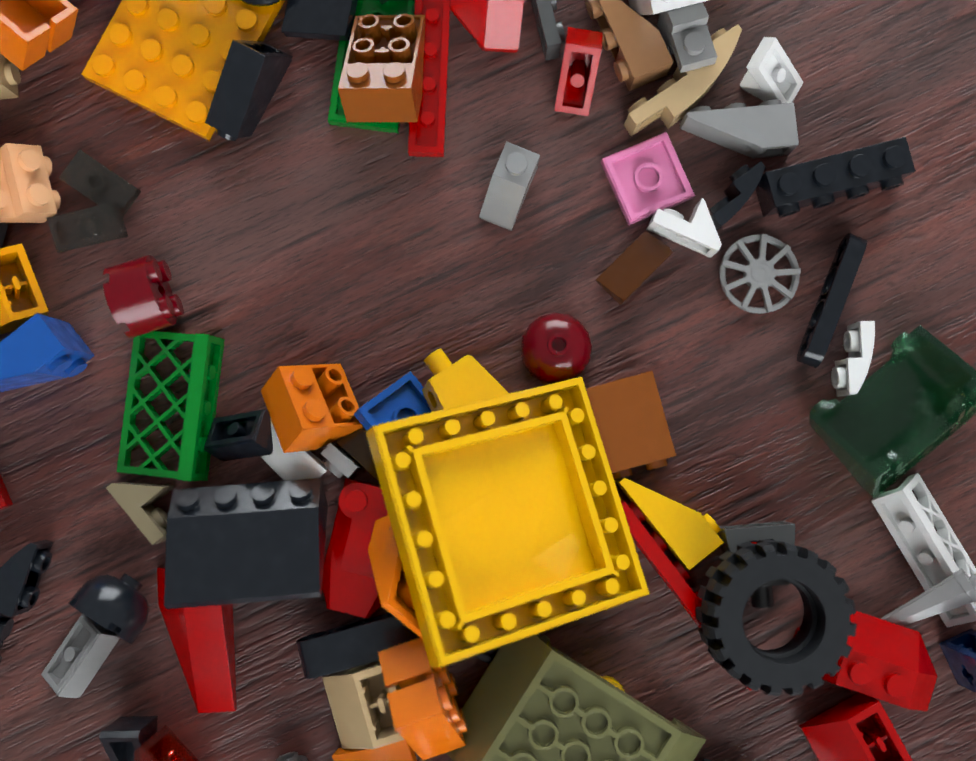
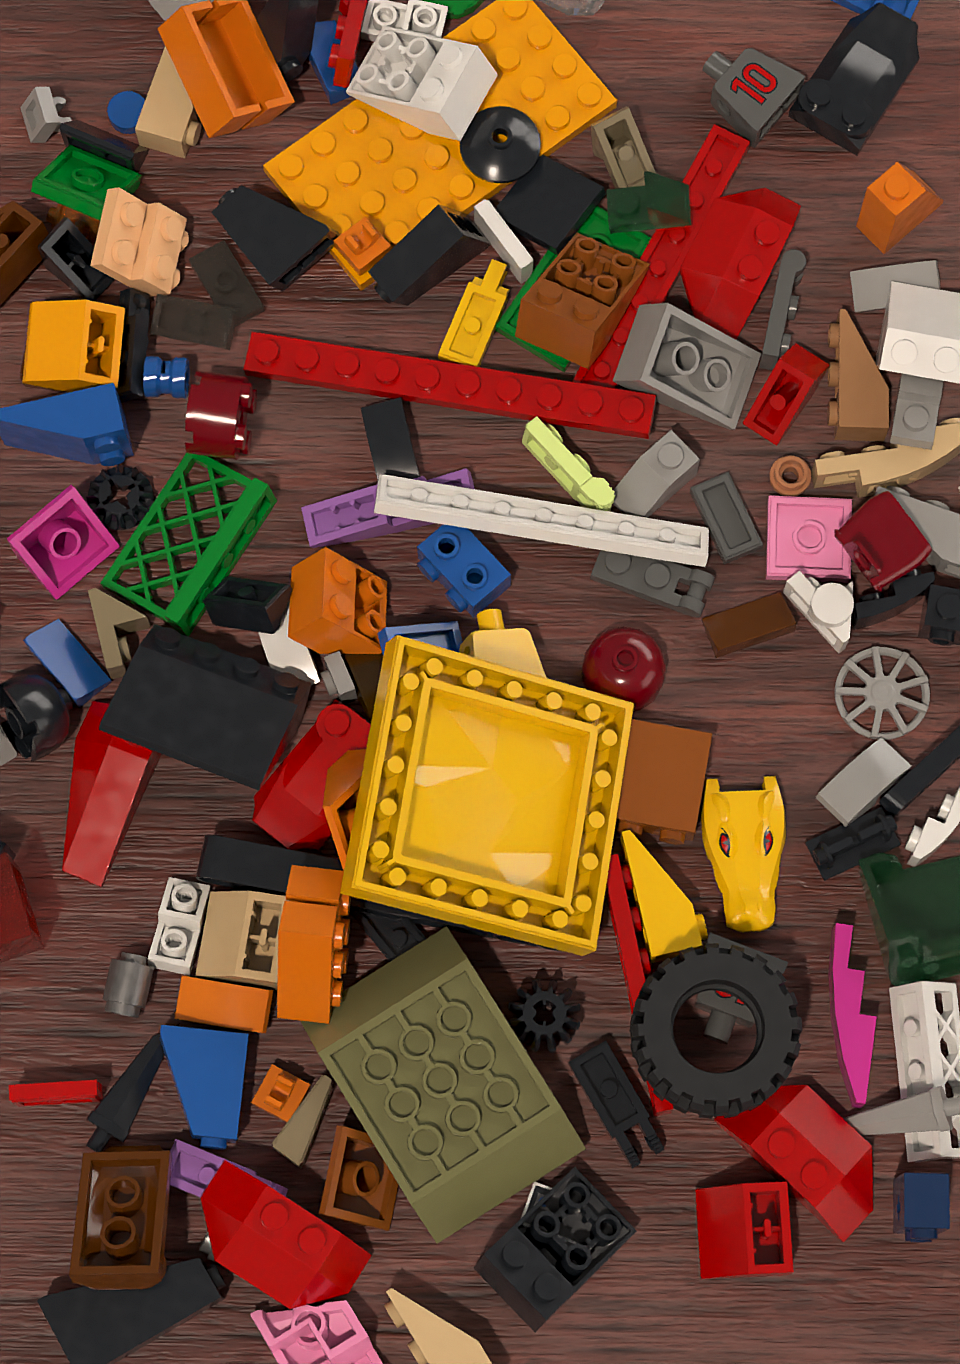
camera: 30 degrees right, 10 degrees down
none -> dark pink slope [7,485,120,600]
none -> blue slope [23,619,112,708]
none -> black gear [86,464,154,530]
none -> black hinge [116,288,150,403]
none -> blue wheel [143,356,190,399]
none -> white slope [147,877,211,976]
none -> black slope [211,185,340,292]
none -> red plate [243,332,656,439]
none -> medium lavender slope [301,468,475,548]
none -> orange tile [333,216,391,276]
none -> black slope [361,397,421,479]
none -> white tile [374,474,709,567]
none -> blue brick [417,524,511,618]
none -> yellow hinge [438,259,509,367]
none -> white tile [474,199,533,284]
none -> black gear [508,979,581,1053]
none -> yellowish green hinge [522,416,615,512]
none -> black hinge [568,1041,664,1169]
none -> dark grey plate [590,550,715,618]
none -> light grey slope [613,303,761,430]
none -> dark grey tile [690,472,763,565]
none -> yellow animal [701,776,786,932]
none -> nougat plate [769,455,811,497]
none -> black hinge [805,807,901,881]
none -> white tile [810,583,854,628]
none -> light grey slope [816,737,911,827]
none -> dark pink slope [828,923,877,1108]
none -> dark red piece [834,491,932,592]

